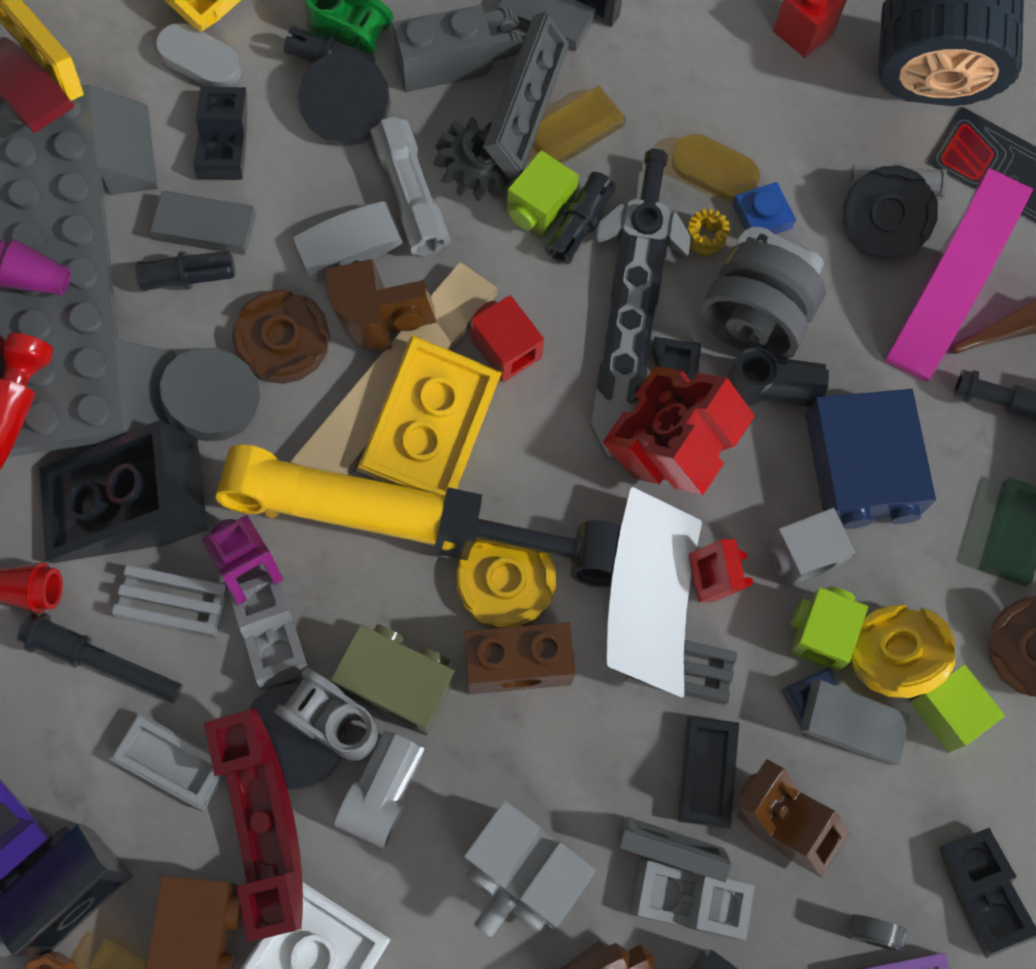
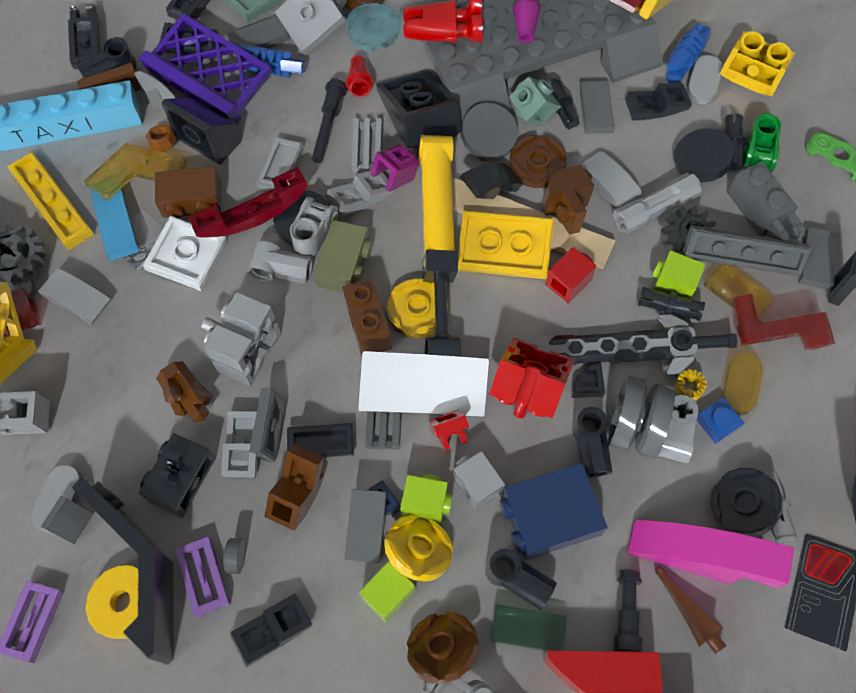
camera: 85 degrees right, 5 degrees down
none -> black slope [460,163,524,199]
none -> black piece [485,549,557,611]
none -> sand green brick [509,76,561,127]
none -> blue hinge [666,23,711,83]
none -> clear red beam [732,294,835,350]

